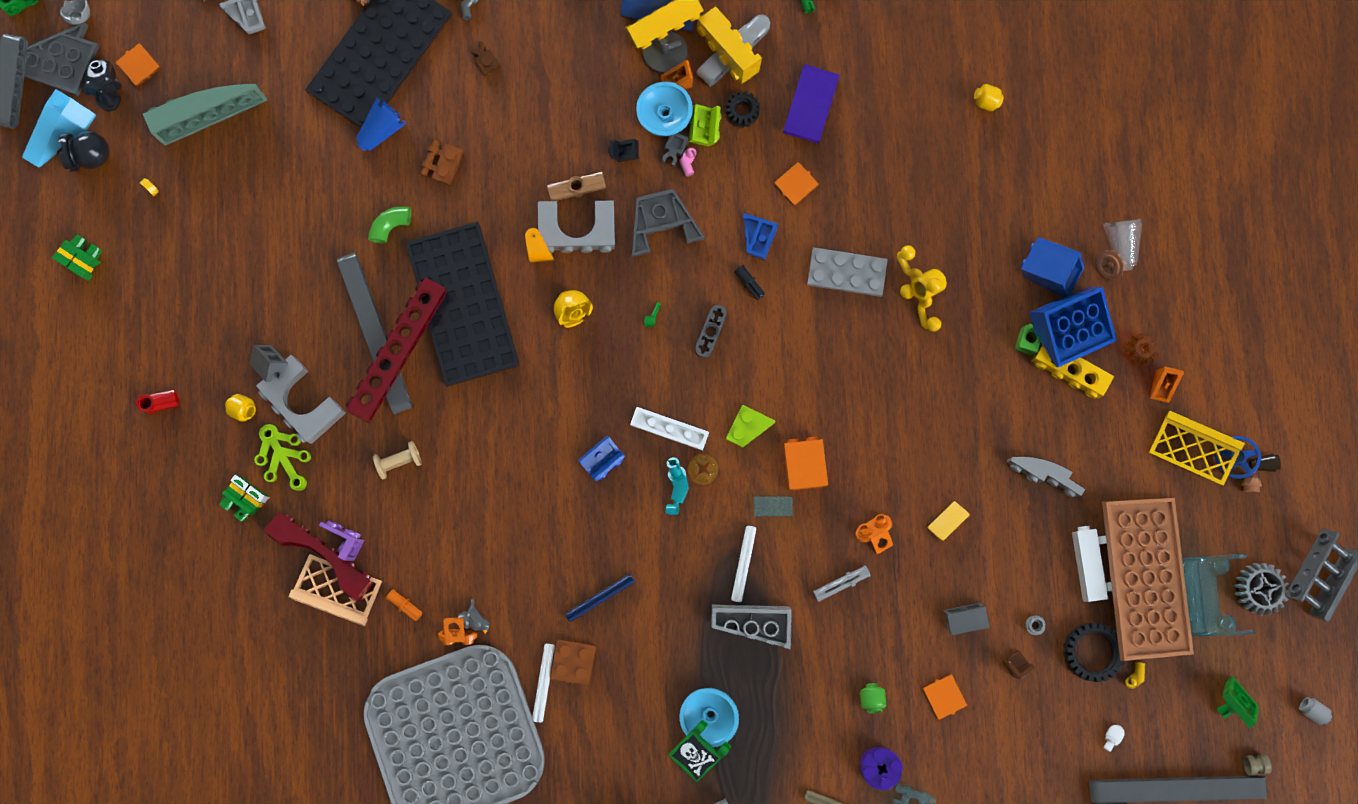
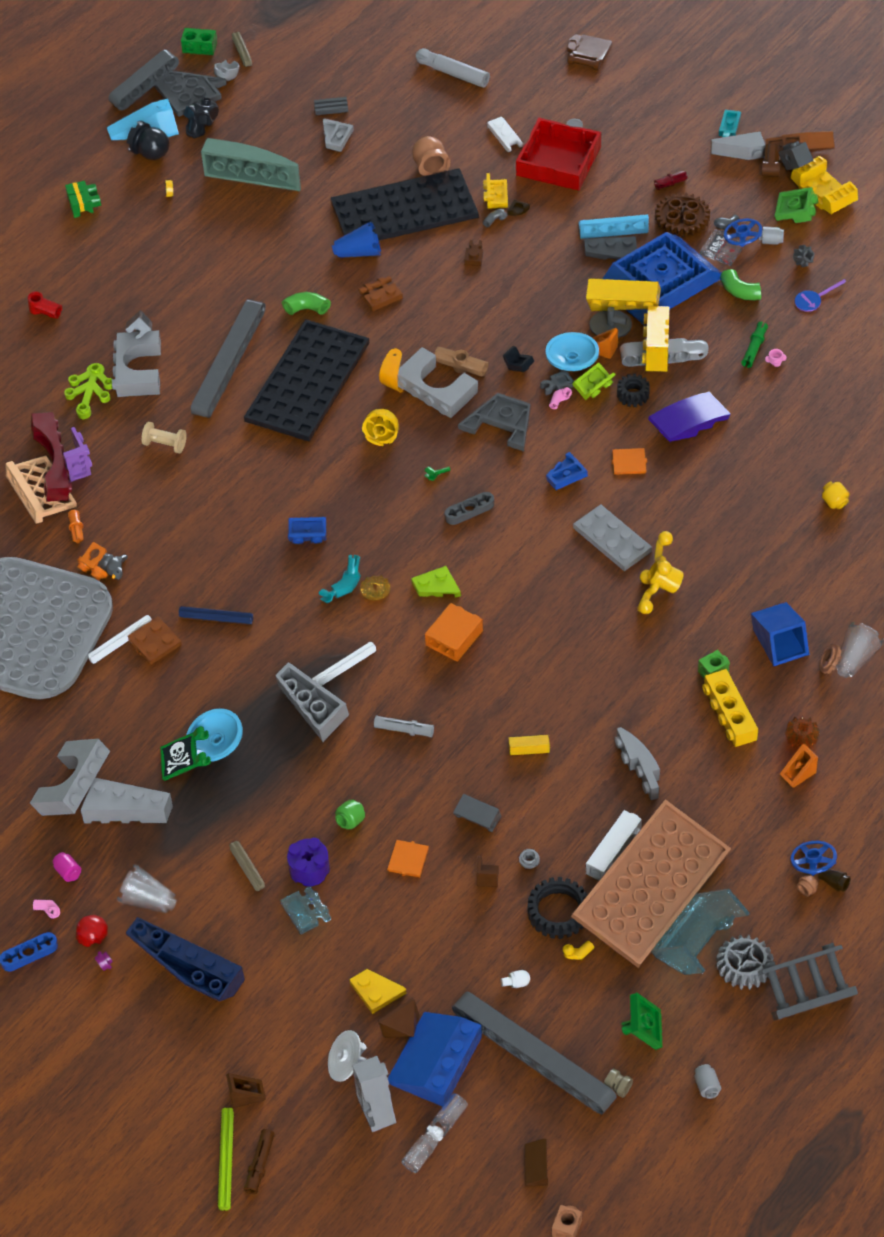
camera: 45 degrees right, 30 degrees down
orange piece [116,43,161,87] -> none
green hips [219,474,270,522] -> none
yellow head [225,394,256,422] -> none
dark red brick [346,277,447,424] -> none
white plate [630,407,709,451] -> none
black axle [734,265,765,300] -> none
clear light blue tile [754,497,793,516] -> none
orange bracket [856,514,893,554] -> none
blue slope [1029,287,1117,367] -> none
yellow fence [1149,411,1245,486] -> none

